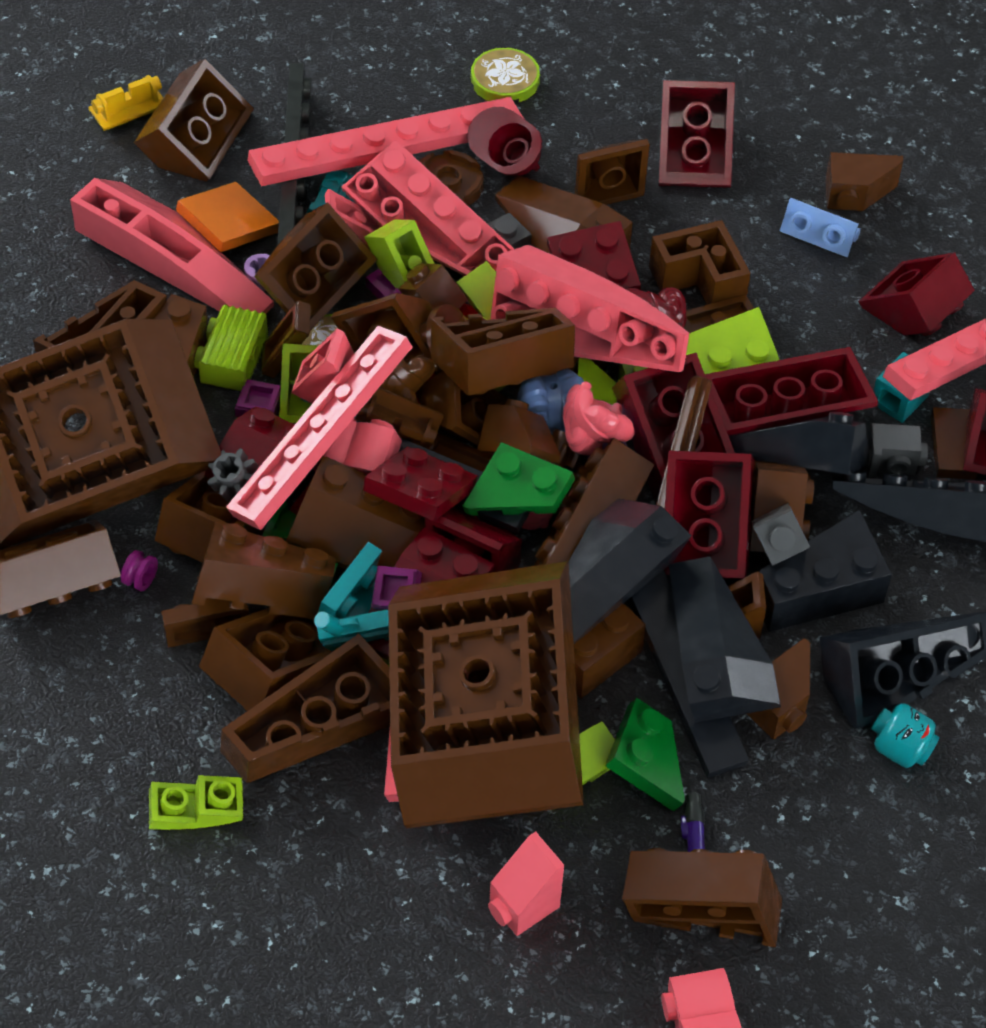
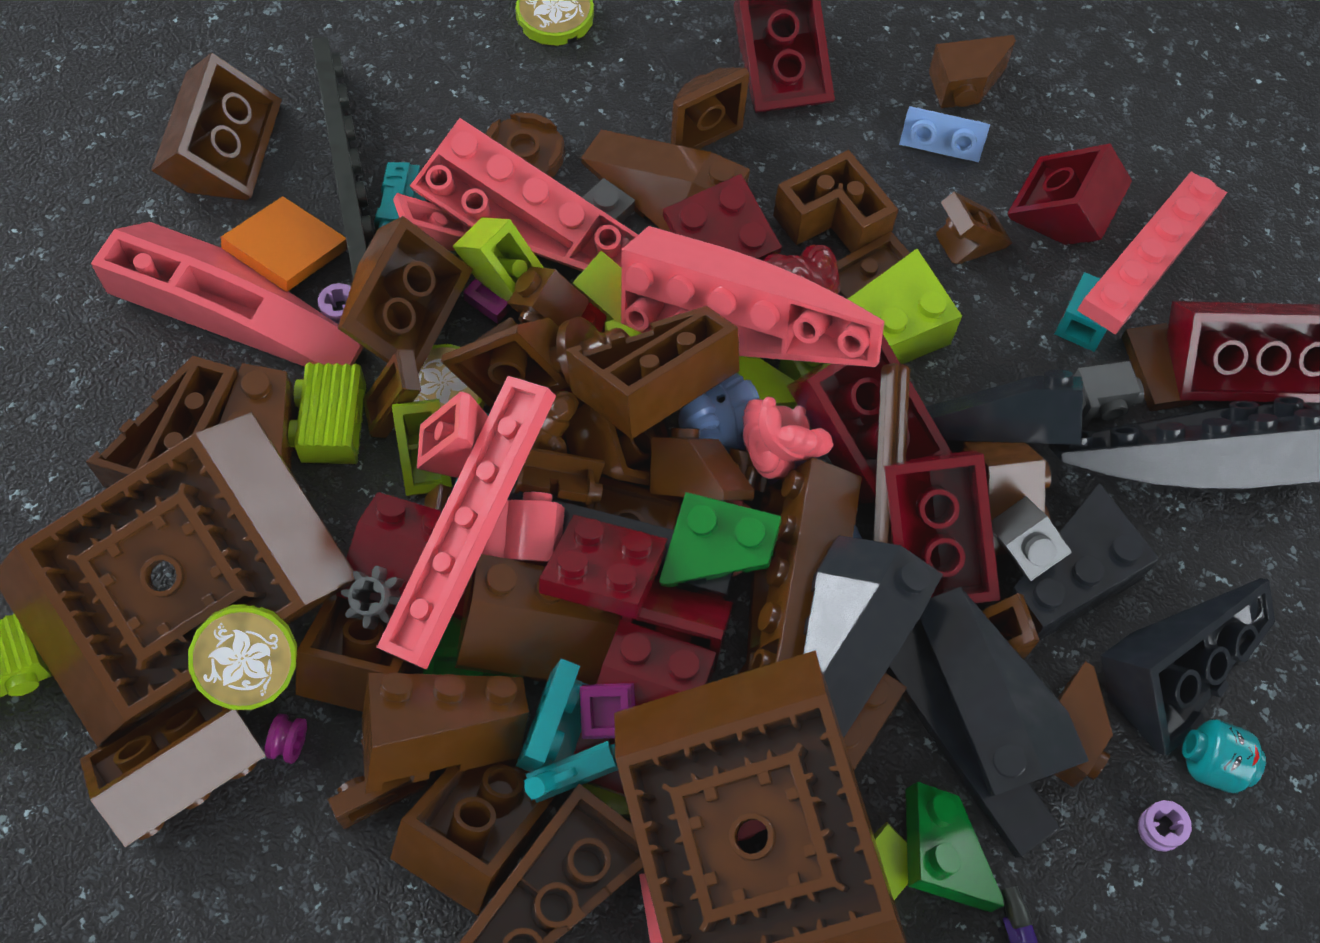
camera: 15 degrees left, 10 degrees up
yellow hinge [88,75,164,131] -> none
magenta tile [235,379,281,417] -> none
coral plate [247,97,524,187] -> none
dark red piece [467,107,542,176] -> none
dark red slope [705,347,878,436] -> none
none -> tile [188,604,297,710]
none -> reddish brown slope [936,192,1012,264]
none -> lavender bush [1138,800,1192,852]

